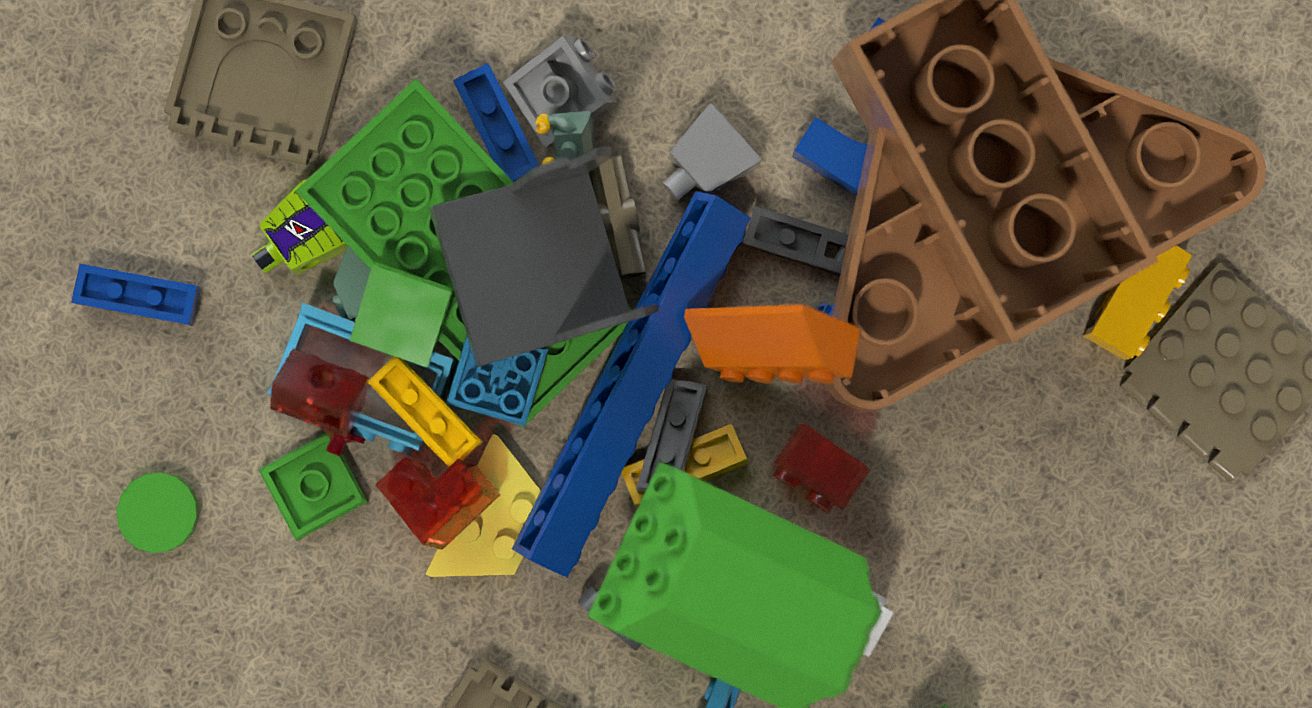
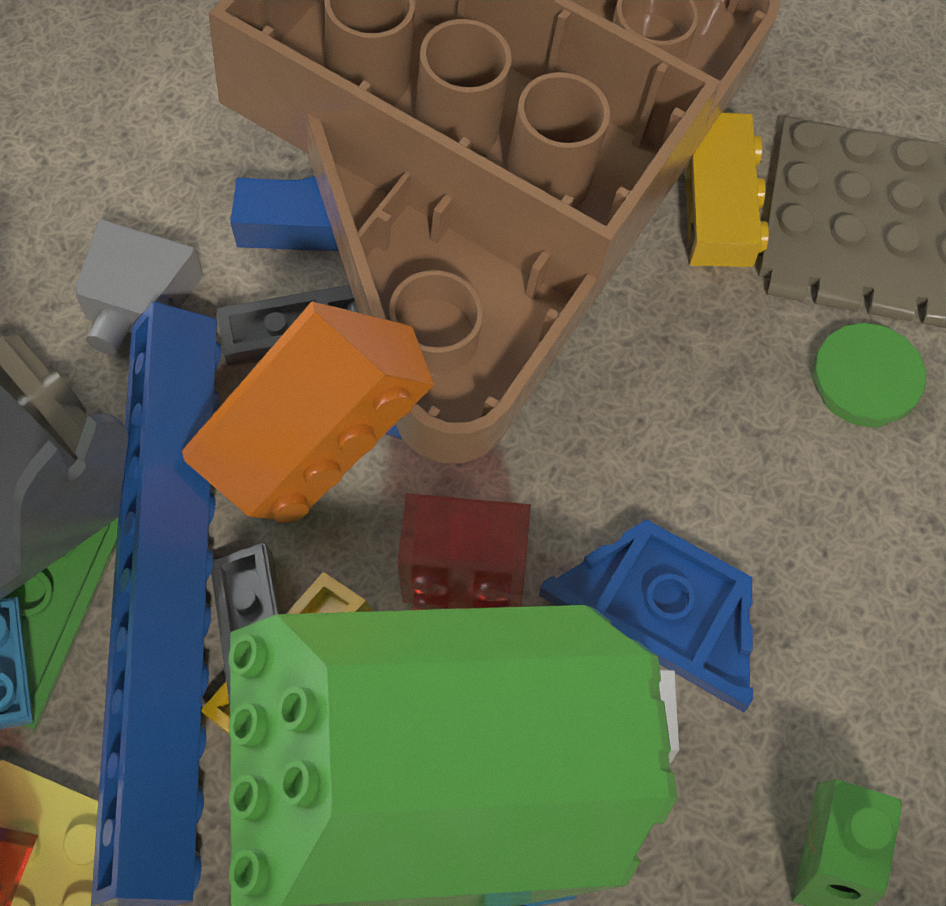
camera: 30 degrees left, 20 degrees down
none -> blue wing [539,519,753,713]
none -> bright green tile [812,323,927,428]

